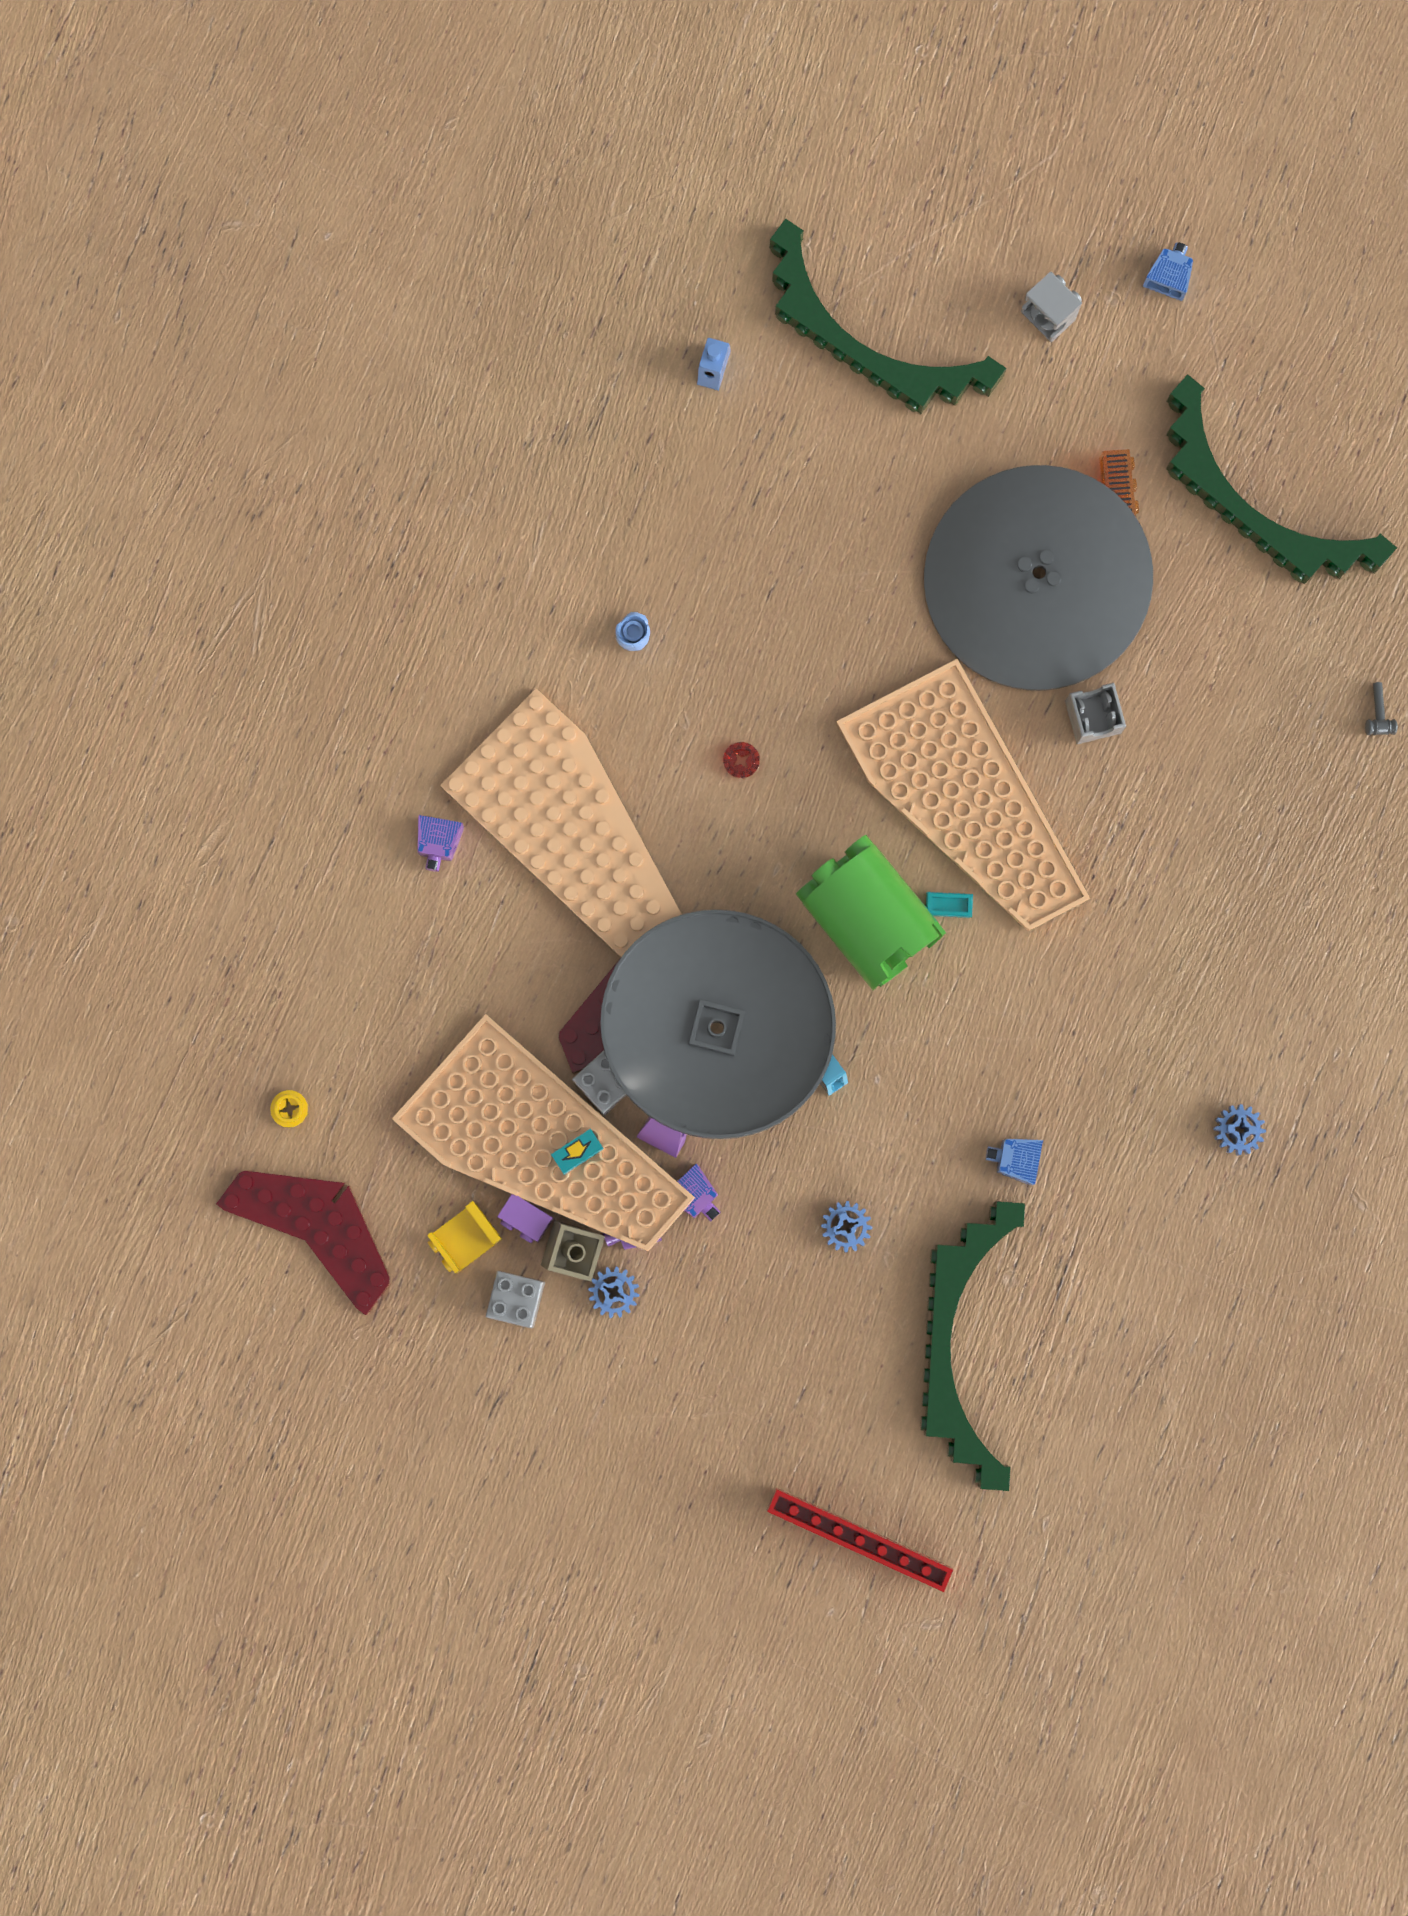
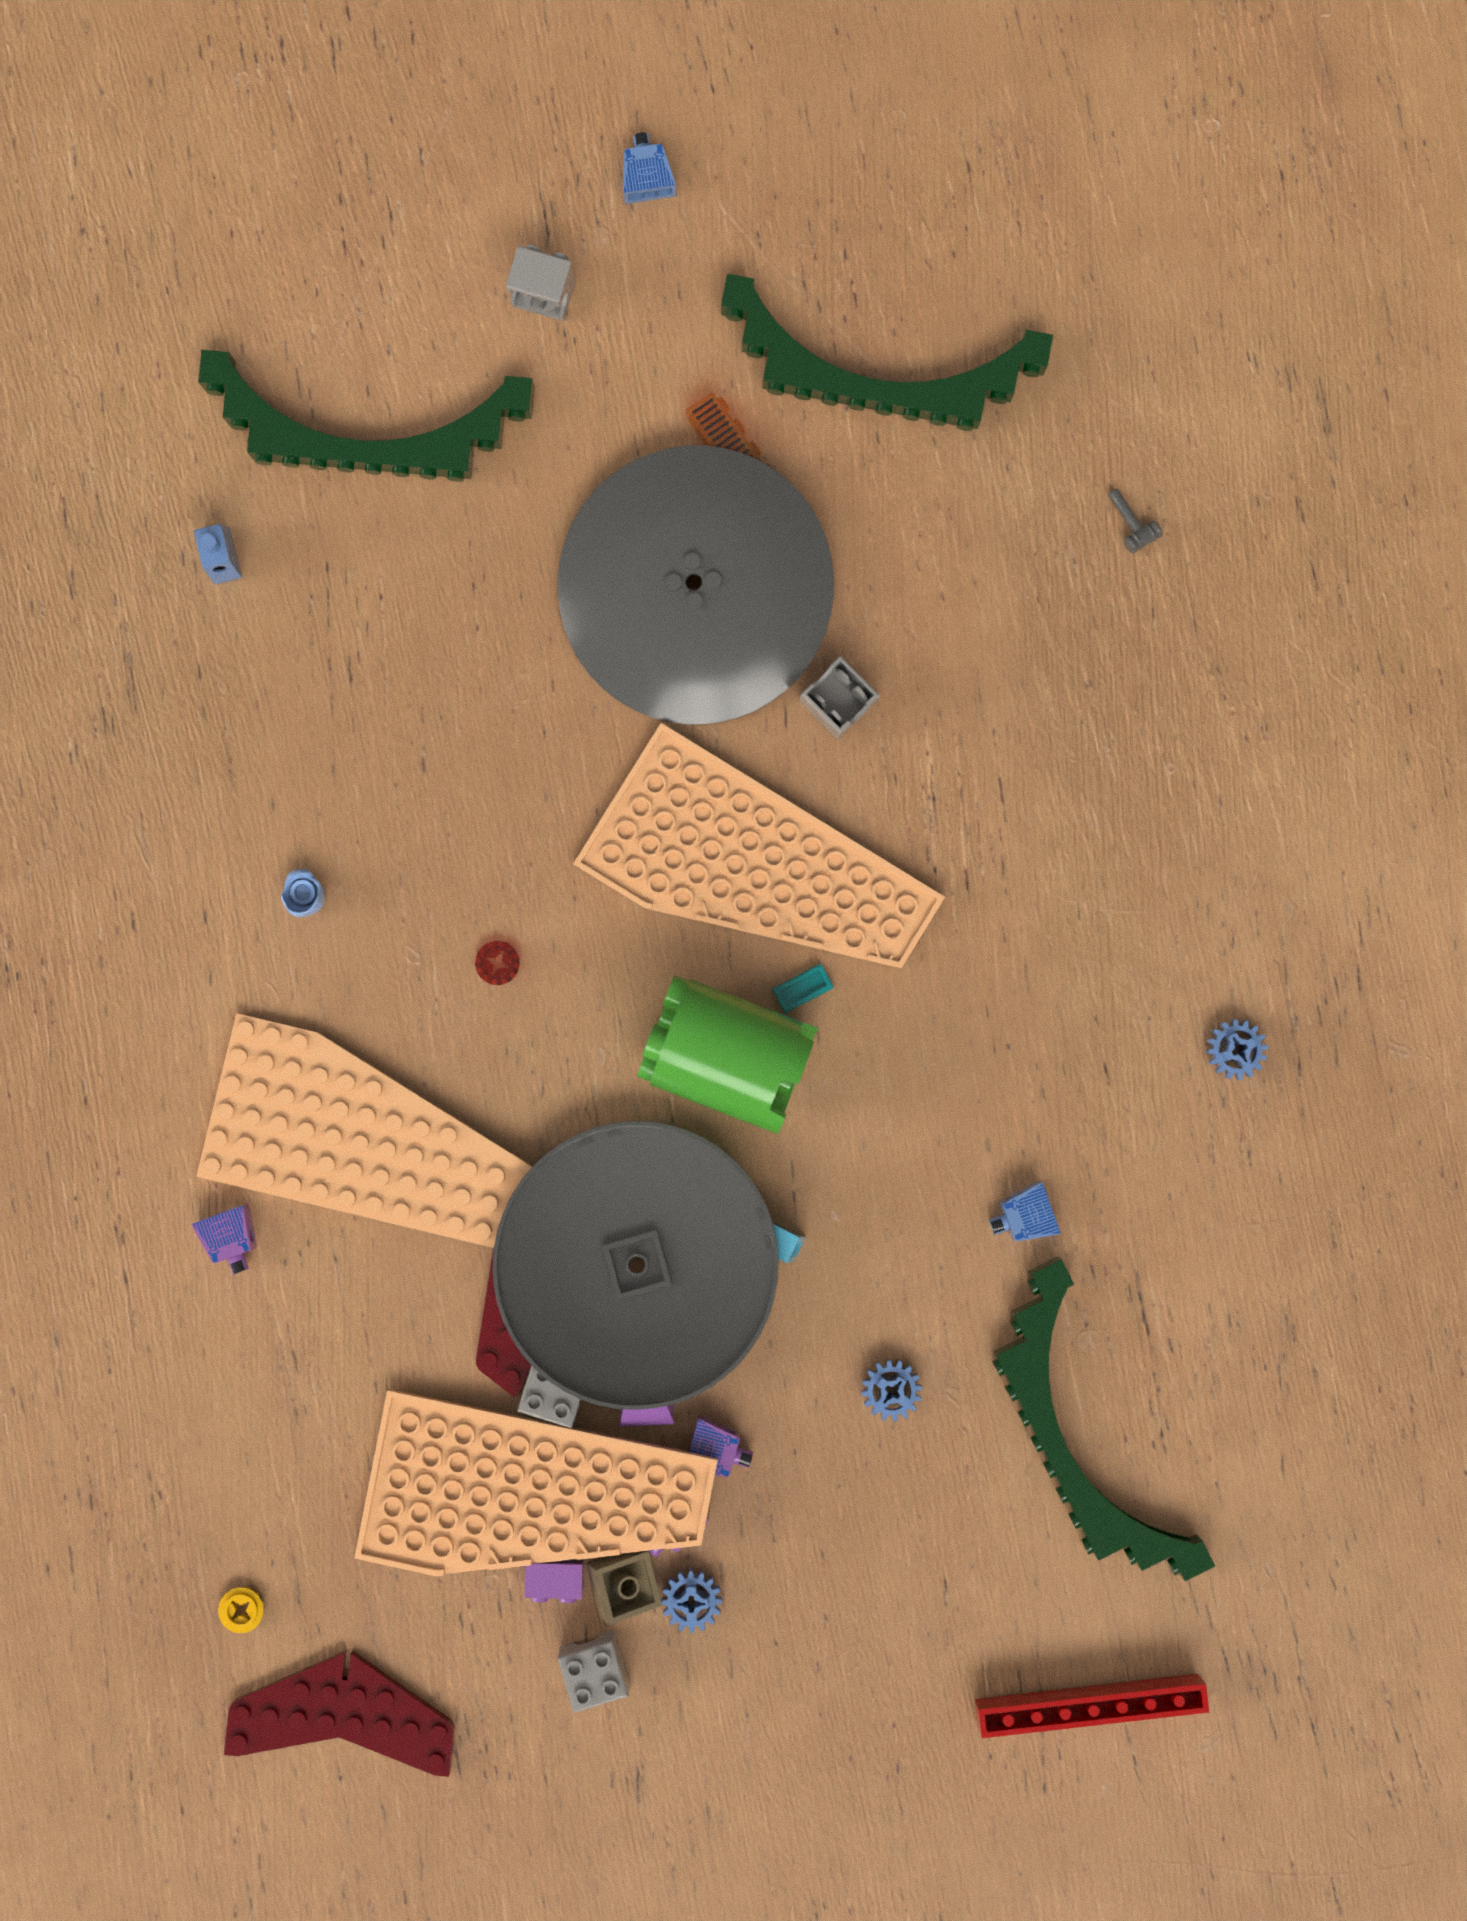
camera: 30 degrees left, 5 degrees up
yellow panel [427,1201,503,1273] -> none
teal tile [551,1128,604,1175] -> none

